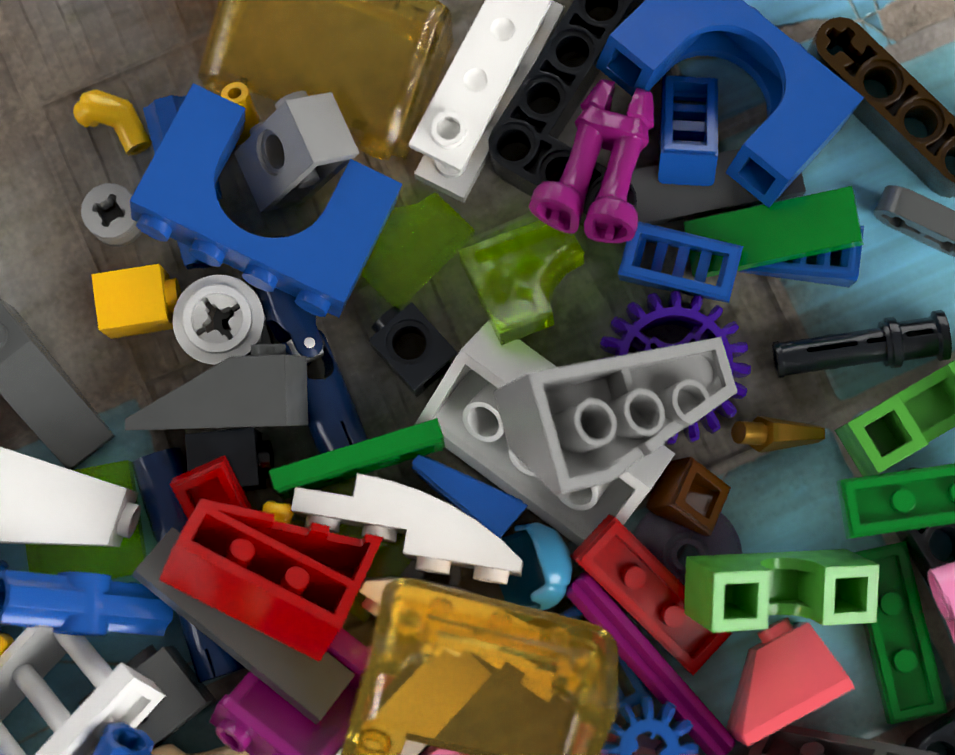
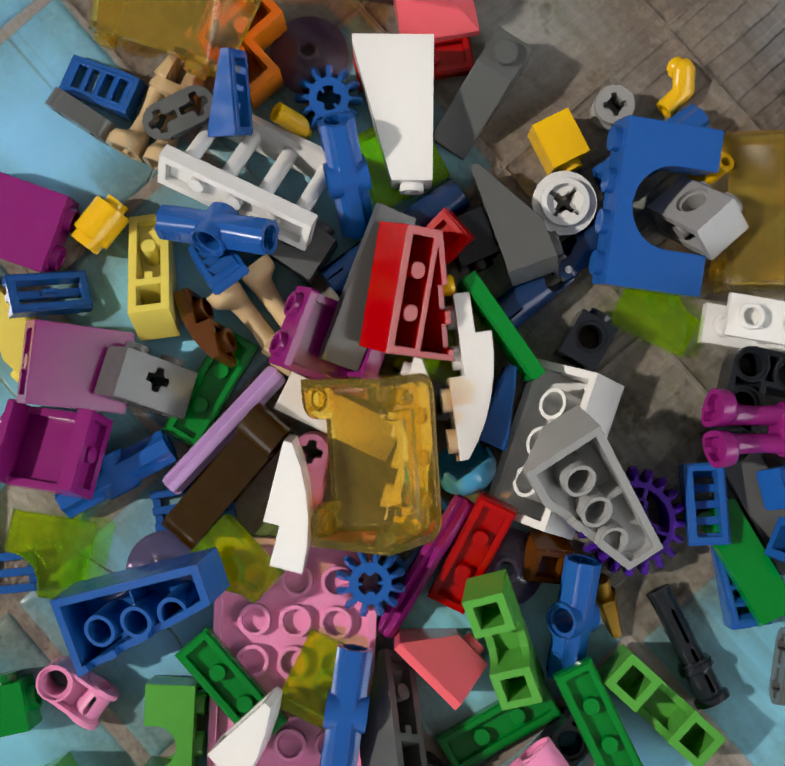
camera: 70 degrees right, 5 degrees up
clear neon green tile [458,220,585,345] -> none
none -> blue piece [546,553,602,679]

